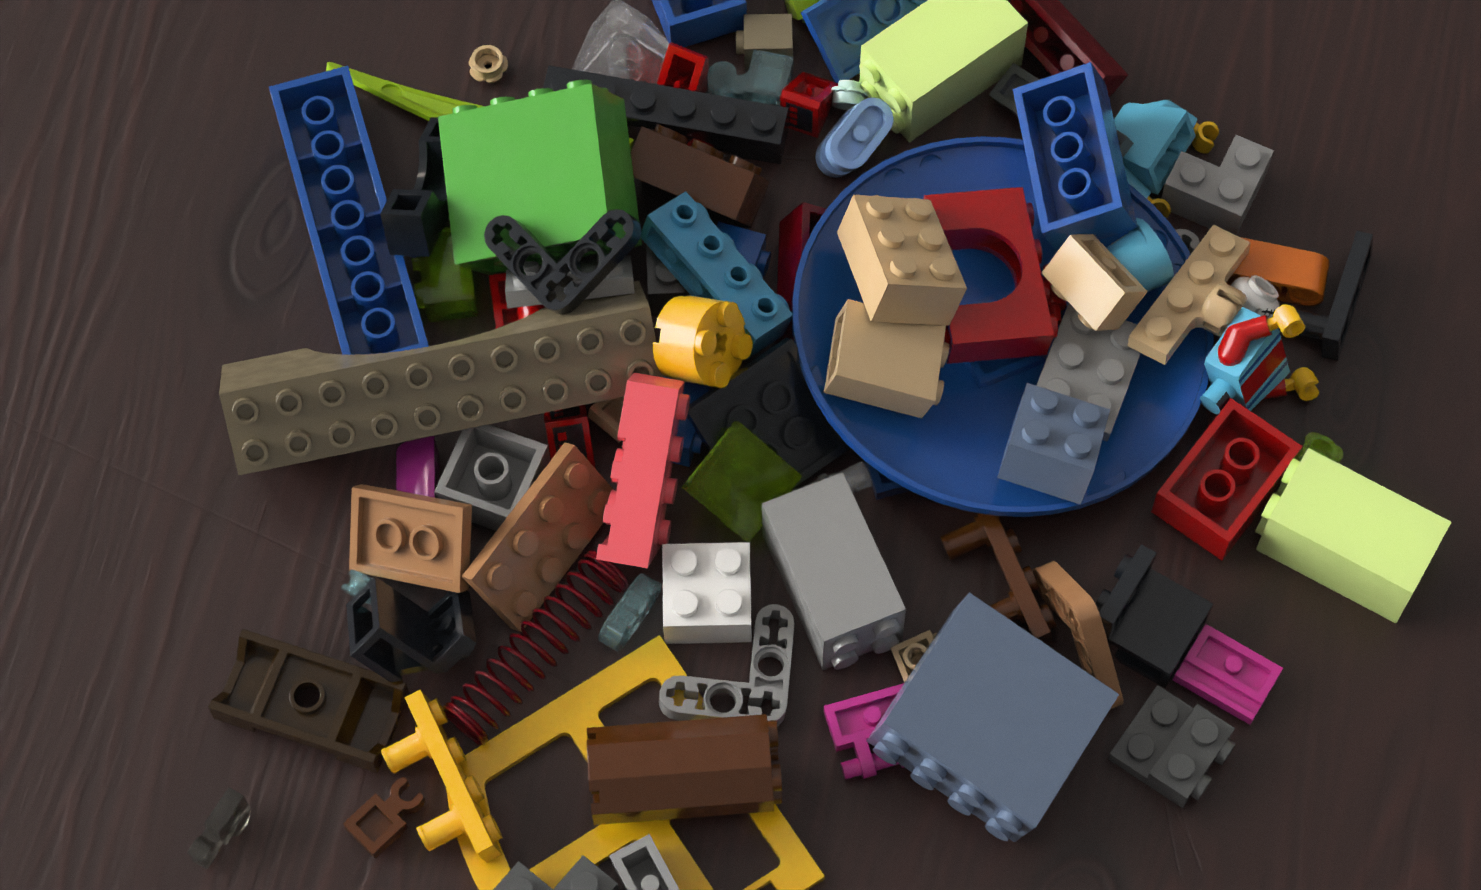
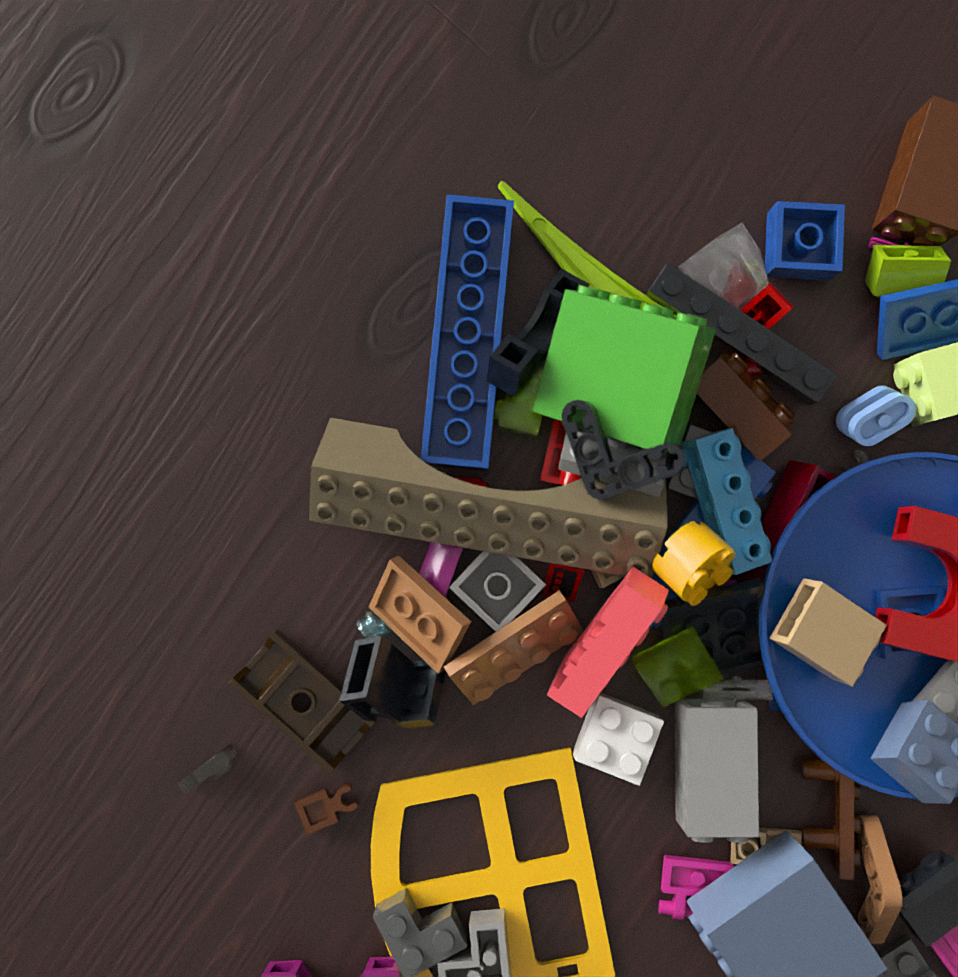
camera: 25 degrees right, 20 degrees up
yellow plate [381,689,503,863] -> none
dark red piece [443,550,629,745] -> none
tan plate [469,45,508,83] -> none
reddish brown brick [587,714,782,825] -> none
clear light blue beam [598,573,662,652] -> none
light grey beam [659,604,795,727] -> none
clear light blue brick [707,49,794,106] -> none
dark tan brick [736,14,793,70] -> none
red slope [780,72,838,138] -> none
light aqua plate [831,80,868,110] -> none
tan brick [837,195,967,325] -> none

